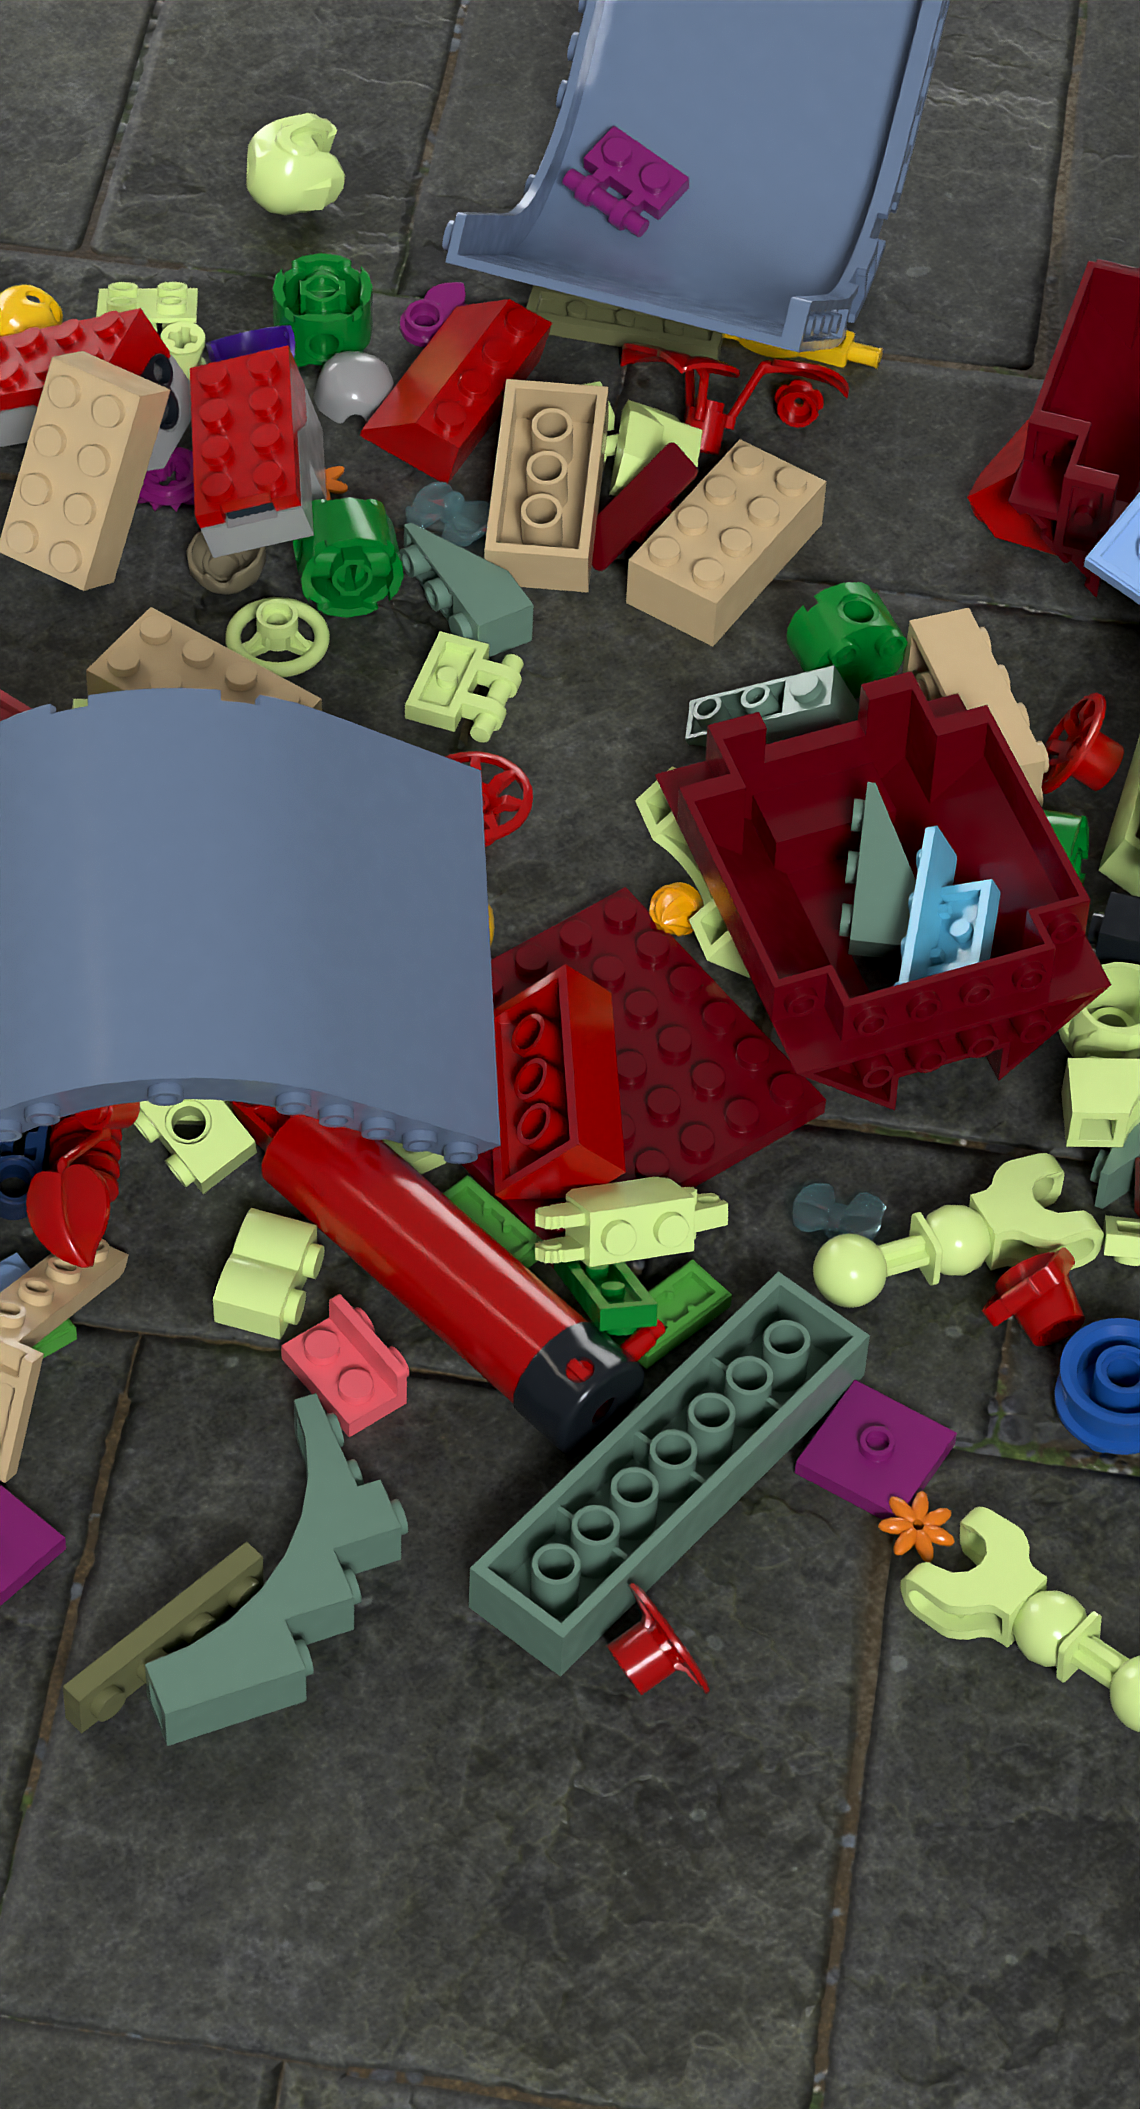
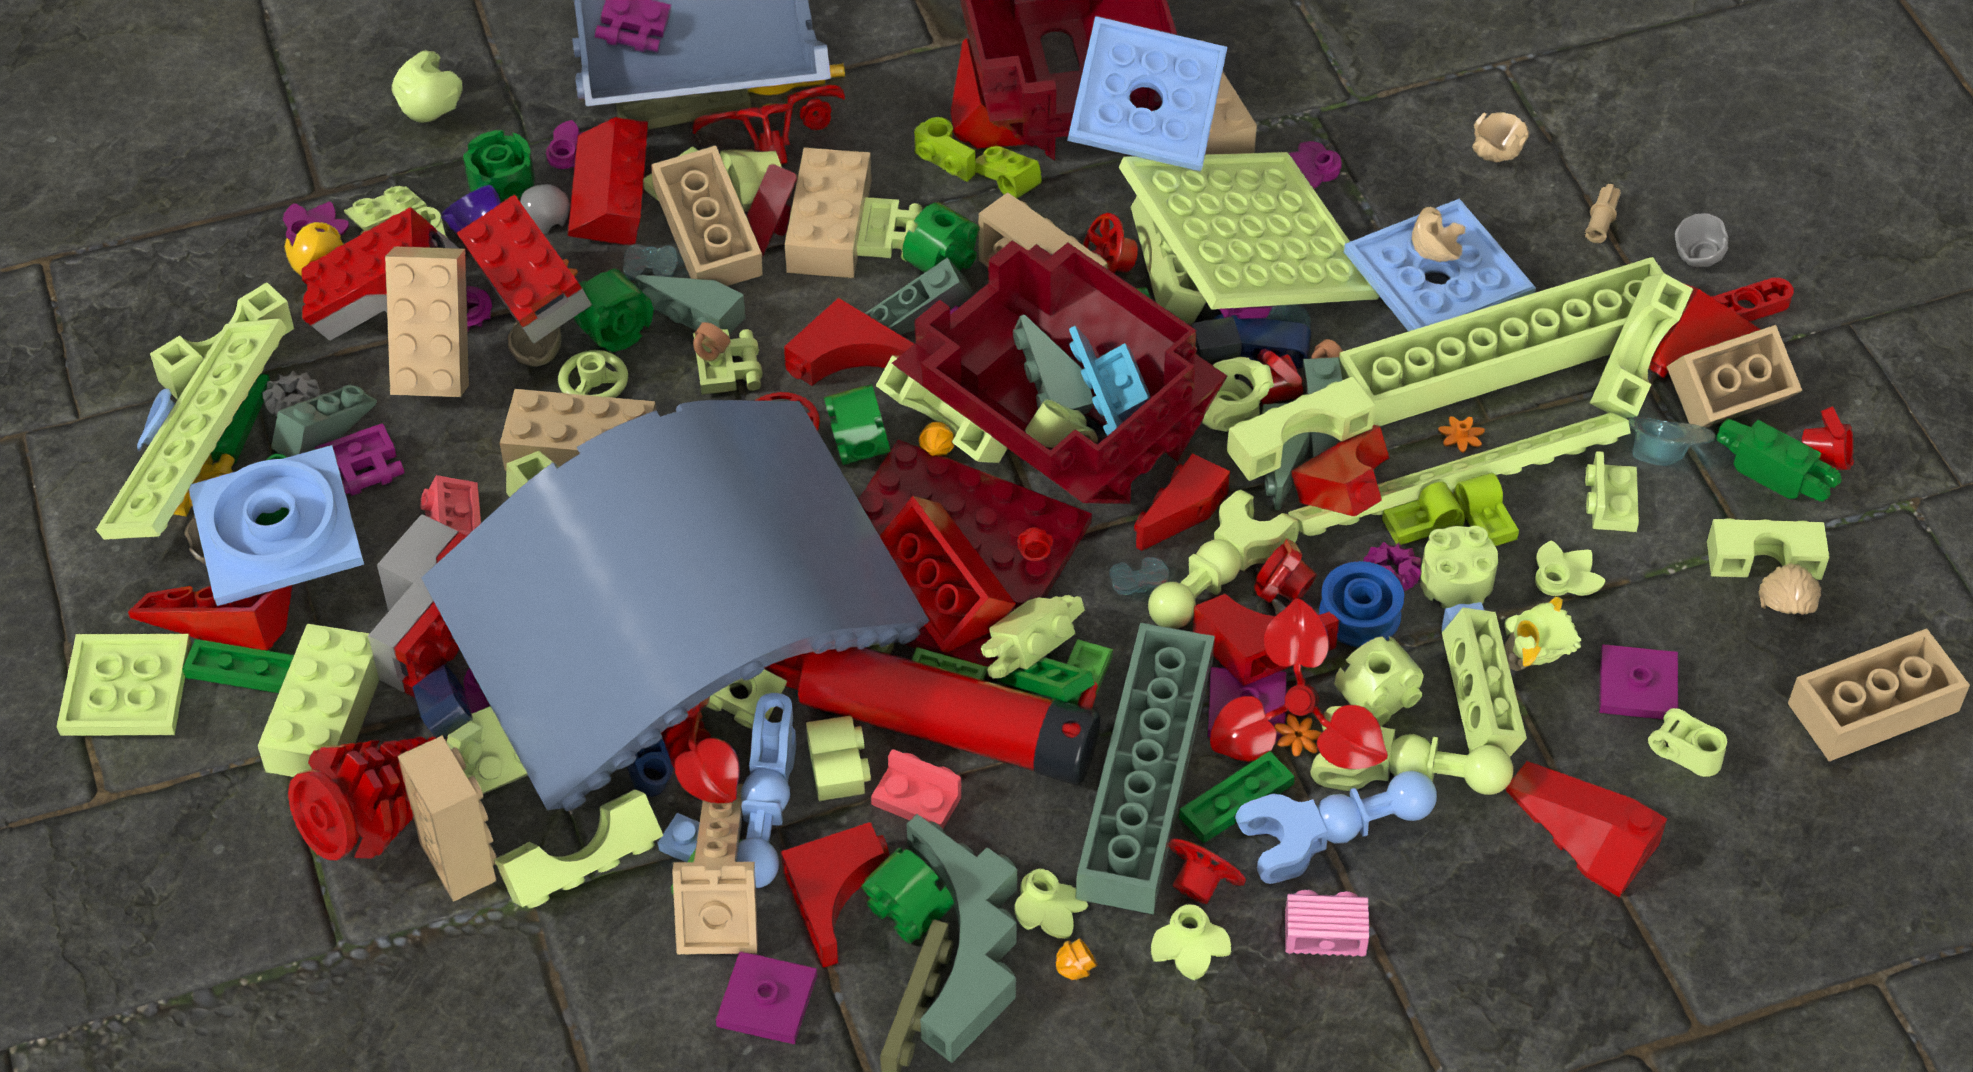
camera: 25 degrees left, 0 degrees up
none -> magenta plate [283,202,349,246]
none -> nougat tile [693,322,731,361]
none -> light blue piece [737,693,797,888]
none -> red arch [781,822,889,968]
none -> red arch [784,298,914,386]
none -> green brick [824,384,891,466]
none -> yellowish green plate [857,197,922,261]
none -> green brick [862,848,954,944]
none -> lime plate [914,117,975,182]
none -> lime plate [975,146,1042,199]
none -> yellowish green plate [1015,869,1088,939]
none -> red plate [1017,527,1053,561]
none -> yellowish green piece [1025,399,1098,448]
none -> light orange plate [1056,938,1097,980]
none -> red slope [1134,453,1230,551]
none -> yellowish green plate [1151,904,1231,980]
none -> green plate [1179,751,1295,844]
none -> red arch [1193,594,1339,686]
none -> red plant [1210,599,1388,769]
none -> light blue piece [1235,771,1437,884]
none -> bright pink brick [1285,890,1369,957]
none -> yellowish green brick [1335,636,1424,726]

